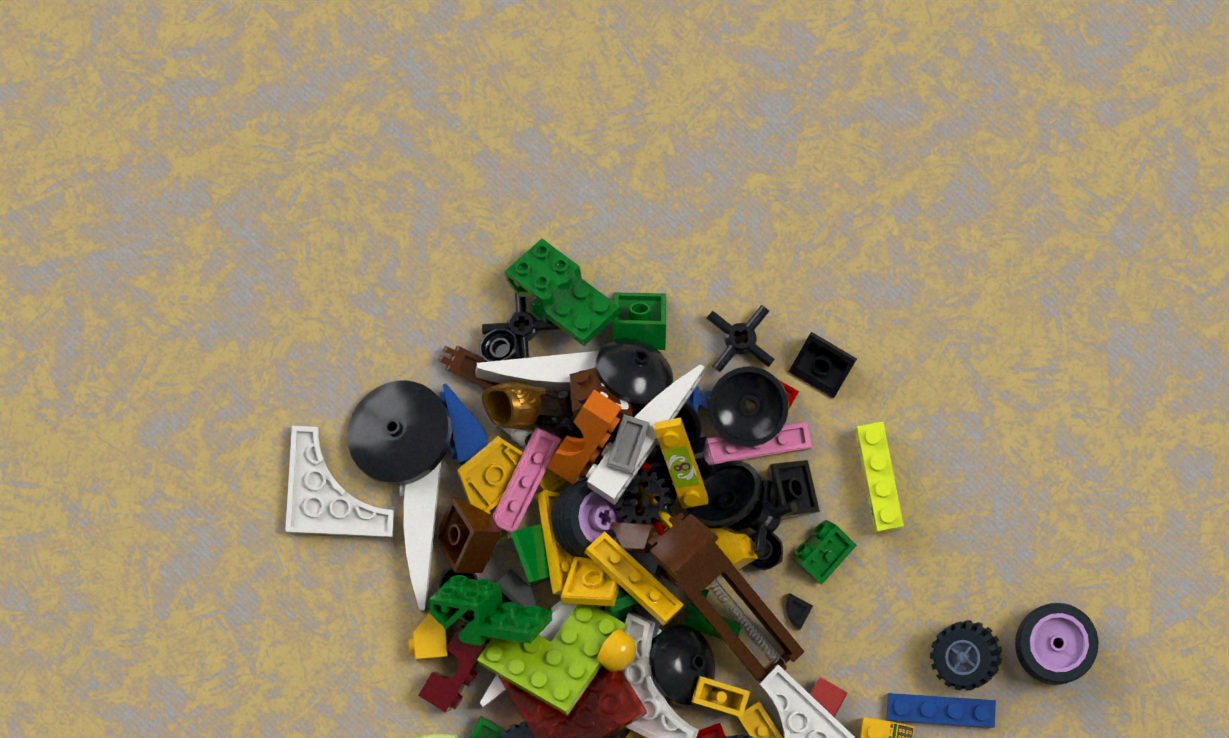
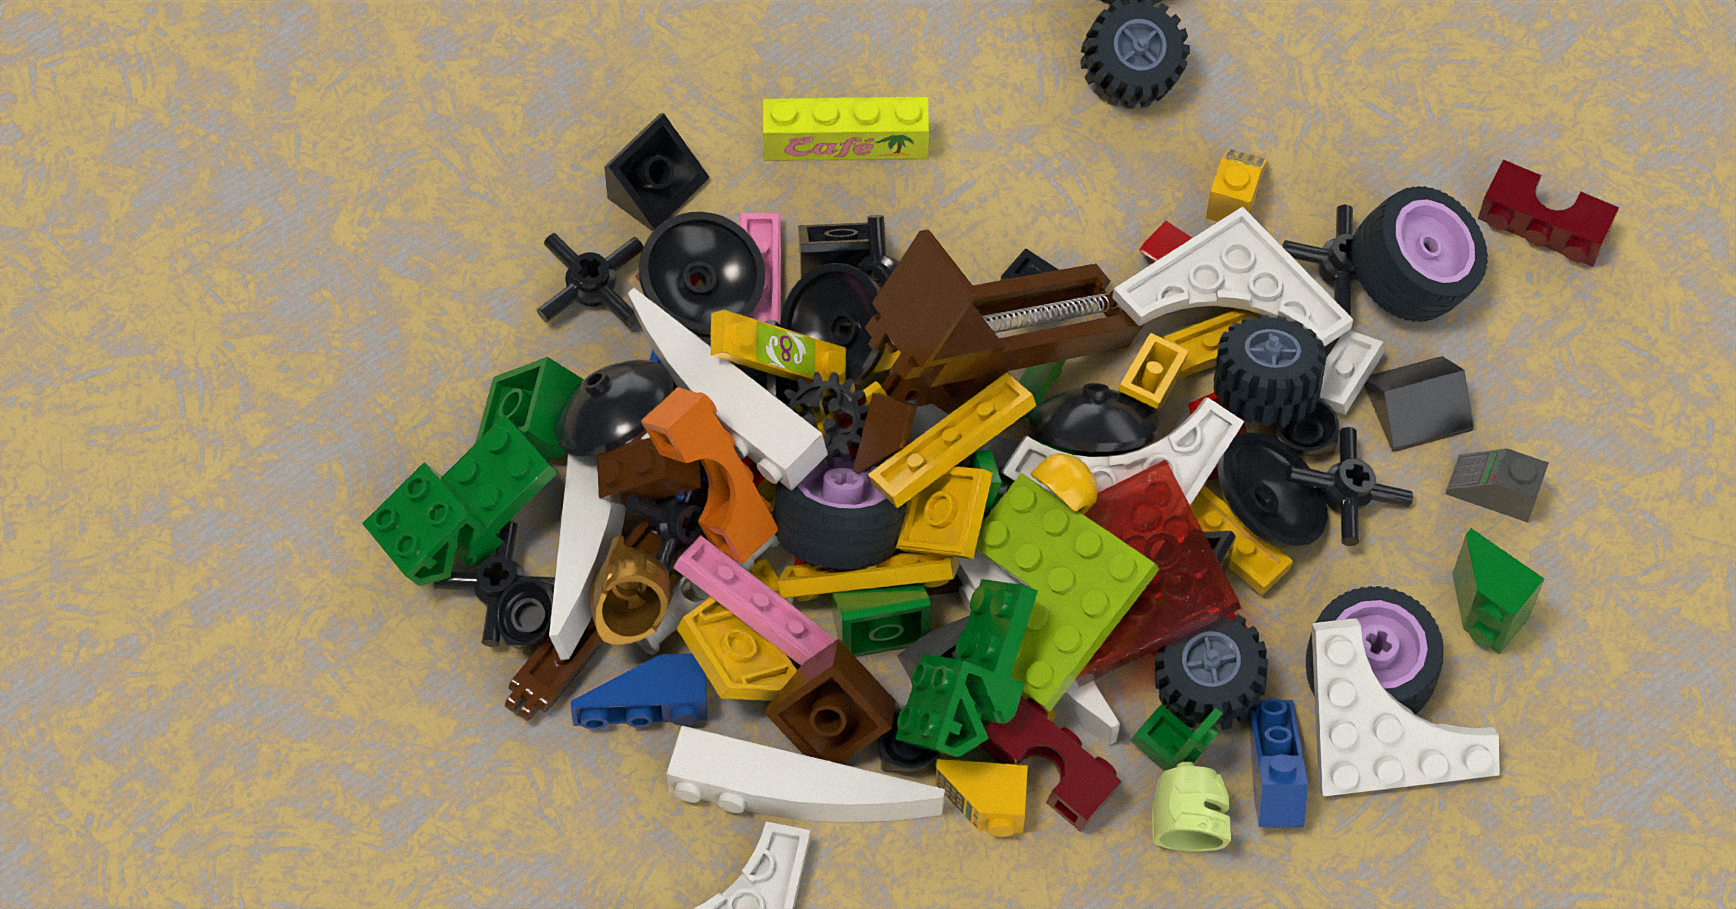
camera: 80 degrees left, 20 degrees down
black dish [348,380,452,485] -> none
light grey tile [606,414,650,475] -> none
green bracket [791,520,857,585] -> none
blue plate [886,693,996,728] -> none

